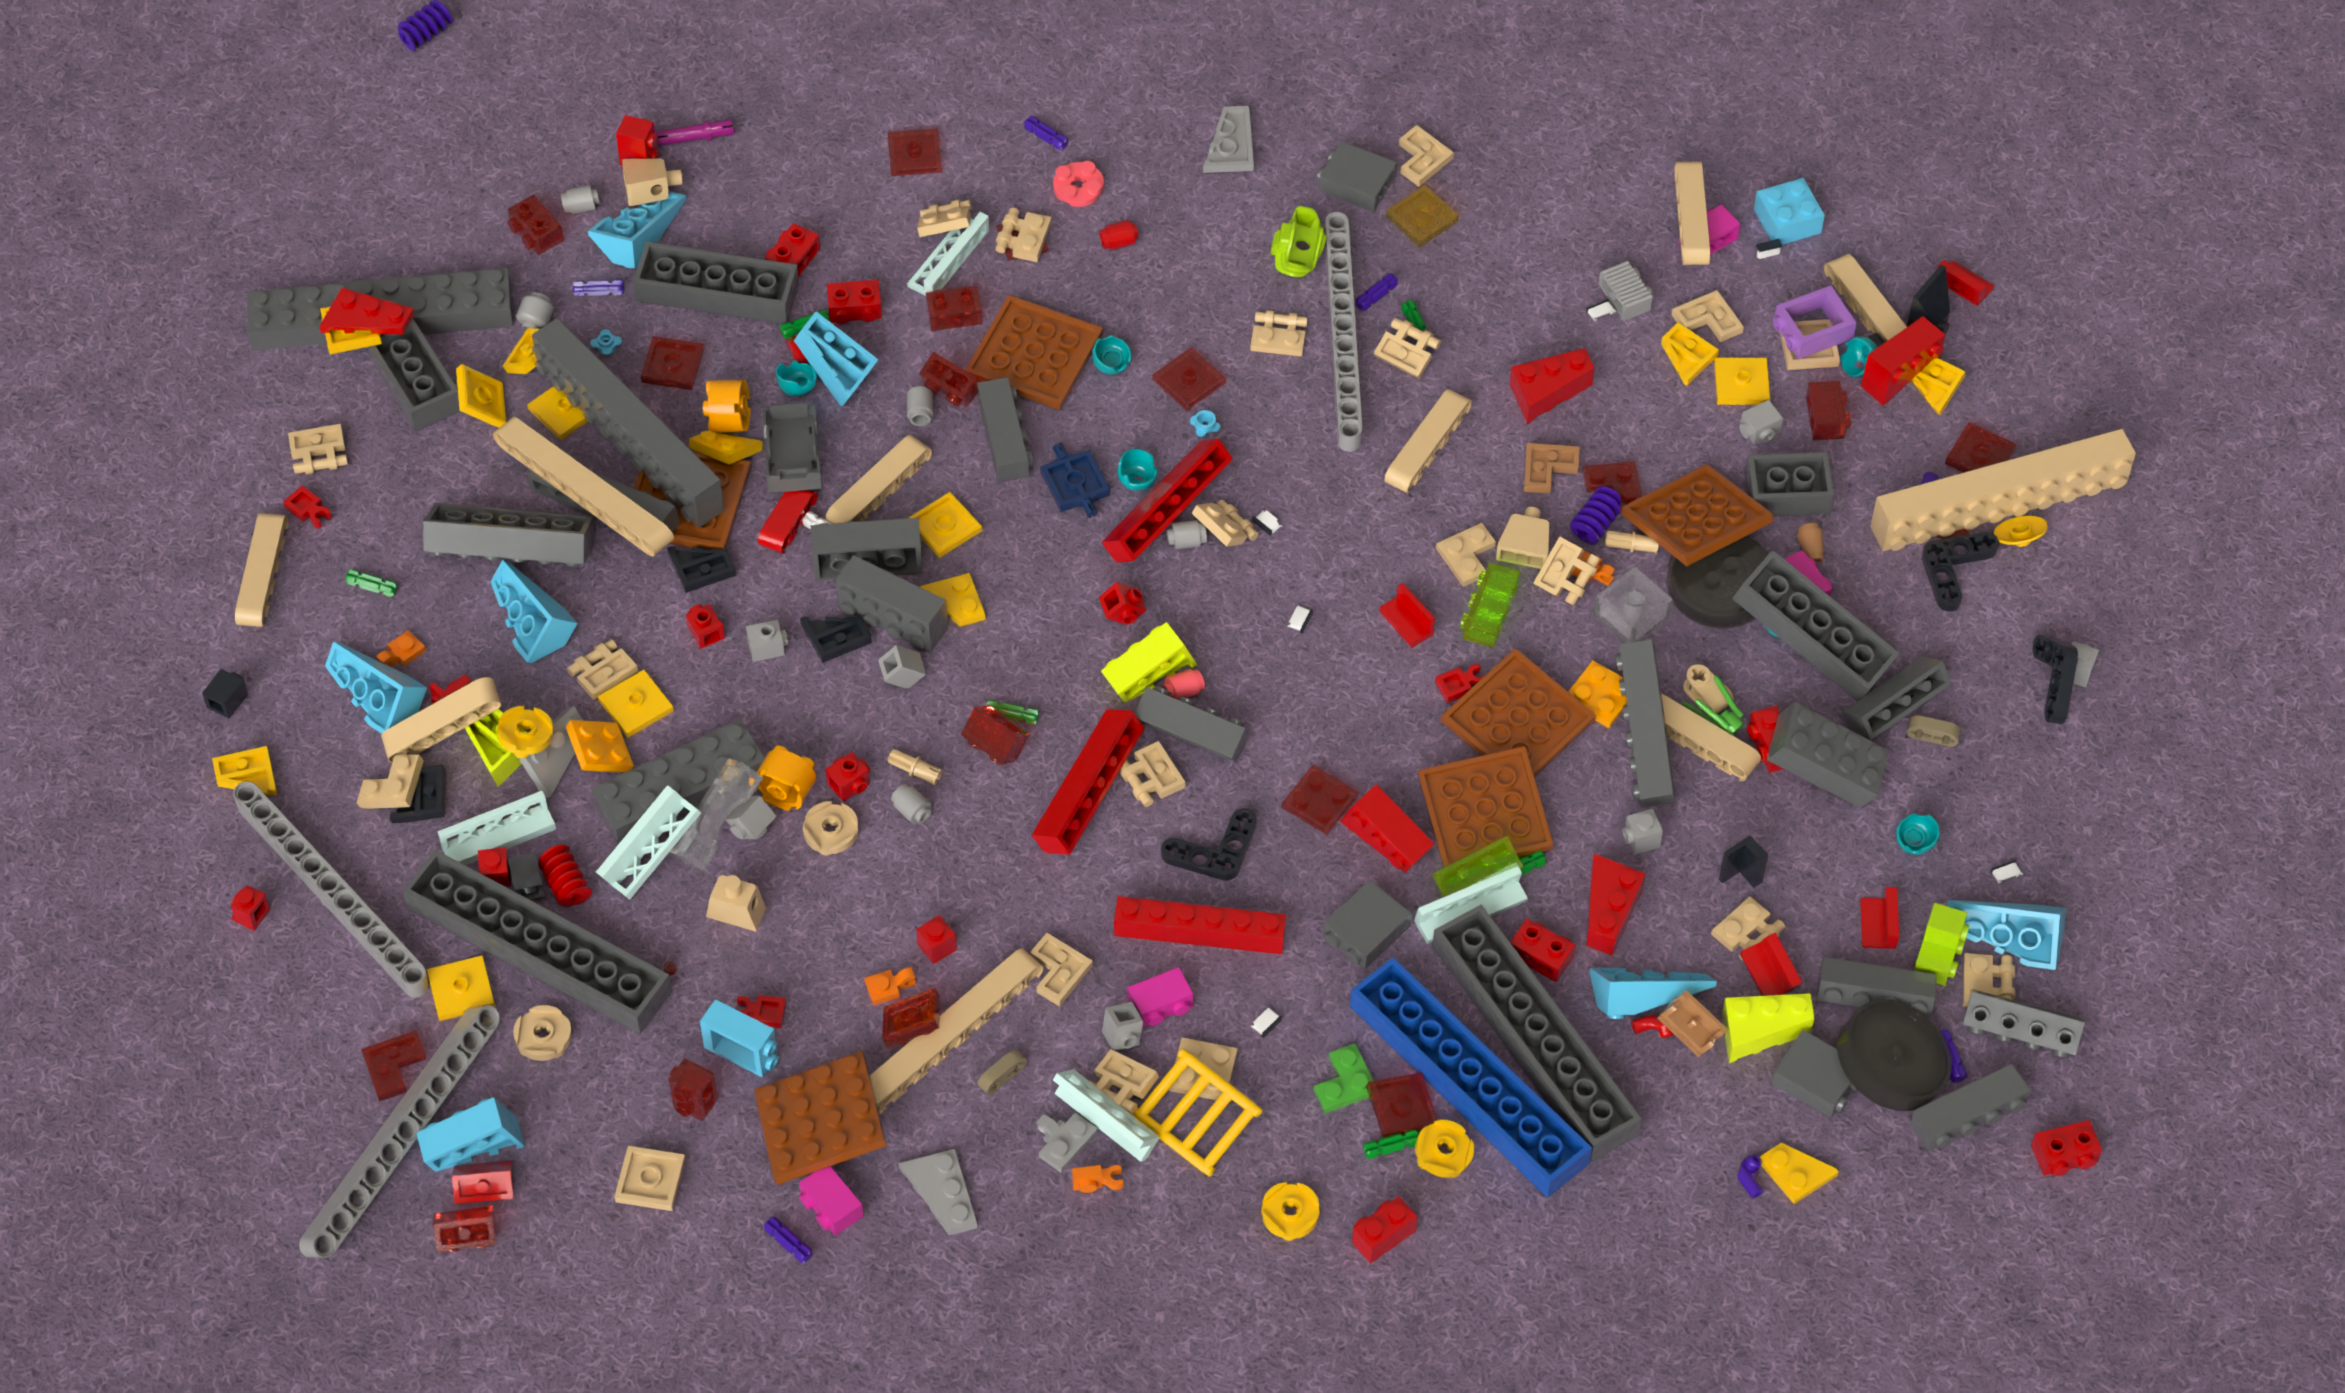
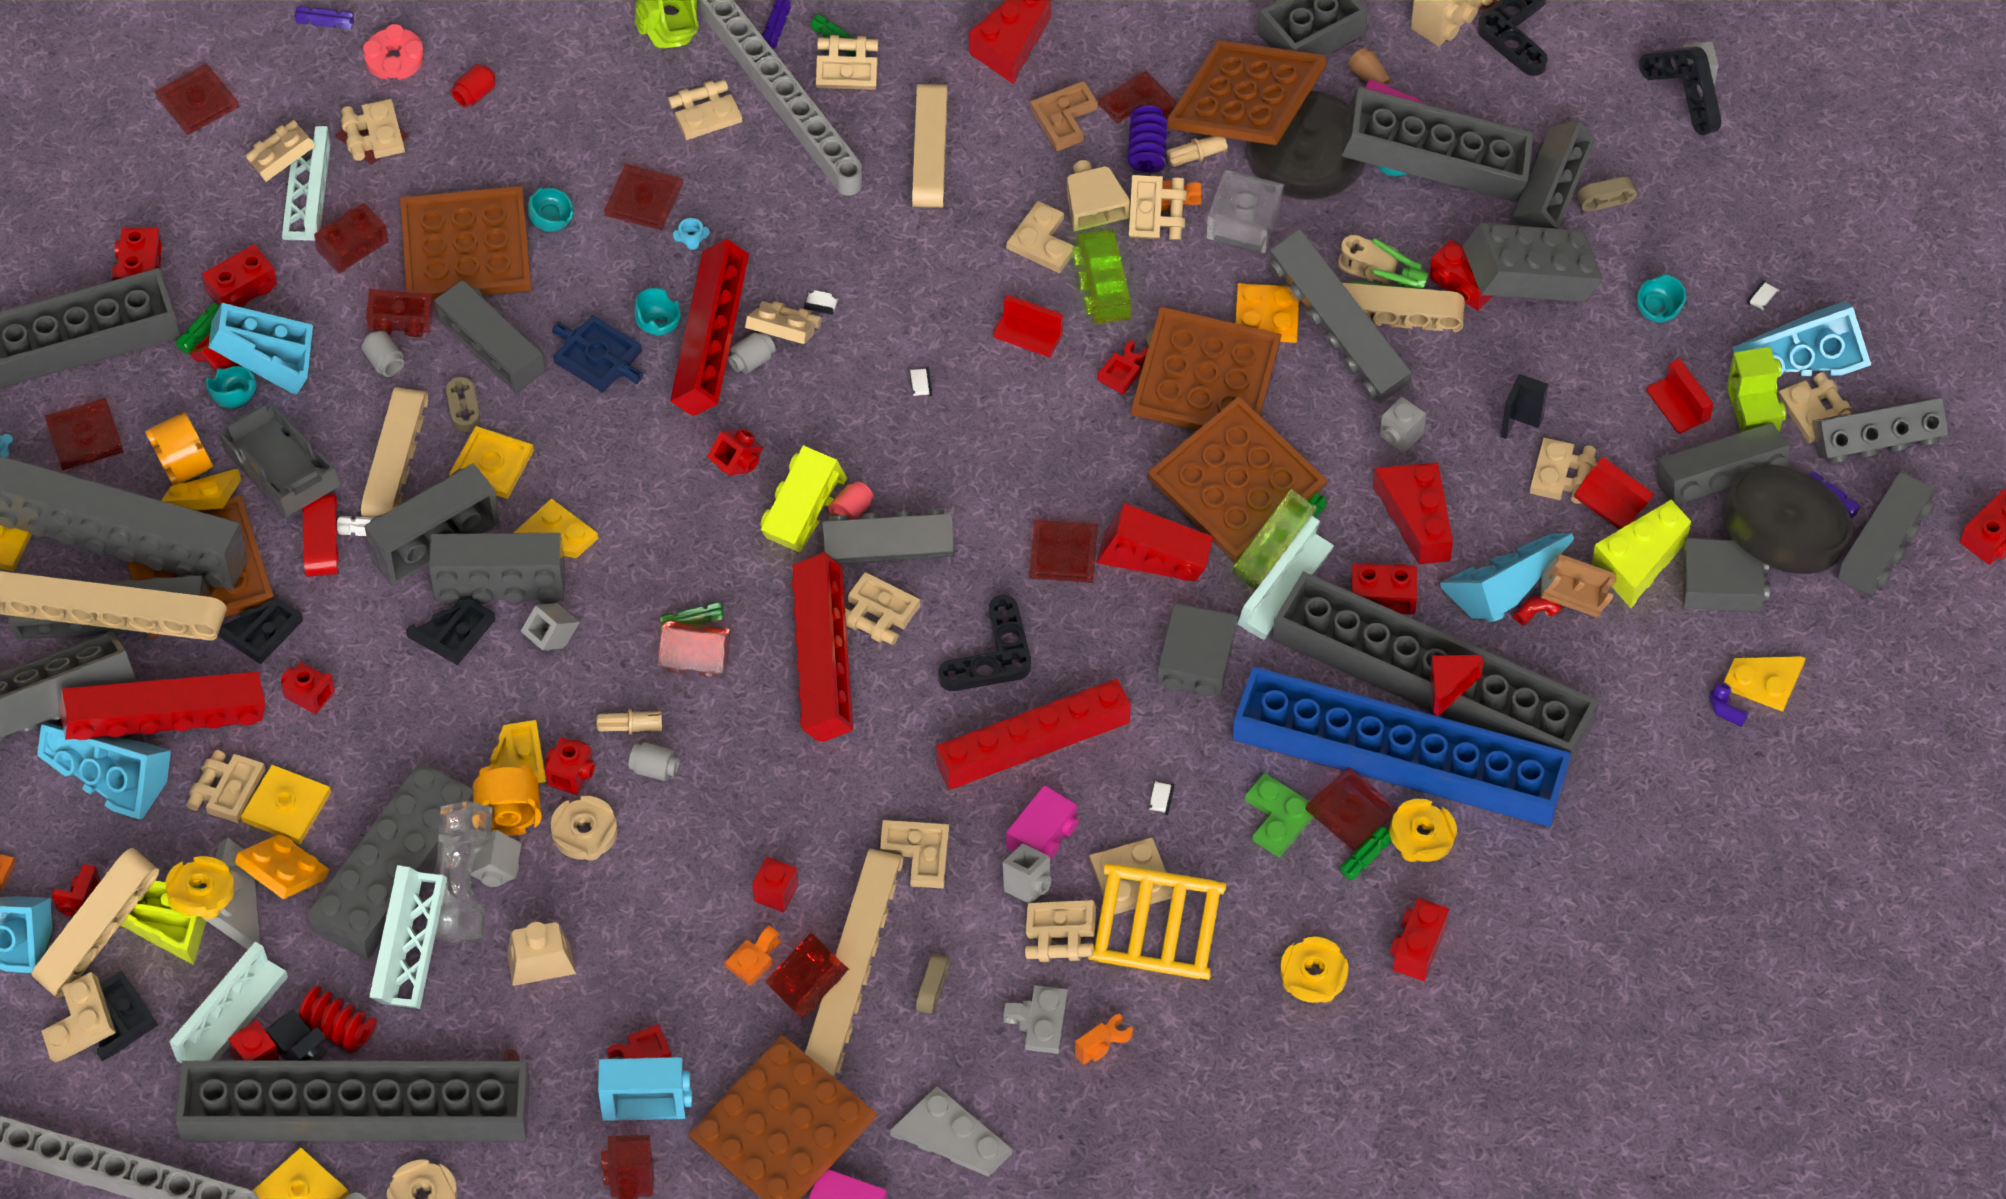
camera: 30 degrees left, 0 degrees up
light grey brick [746,620,788,662] -> none
light aqua fence [1053,1069,1160,1162] -> none
none -> red brick [59,672,265,740]
none -> dark tan beam [446,377,480,432]
none -> yellow wing [490,720,546,783]
none -> red slope [1430,655,1484,717]

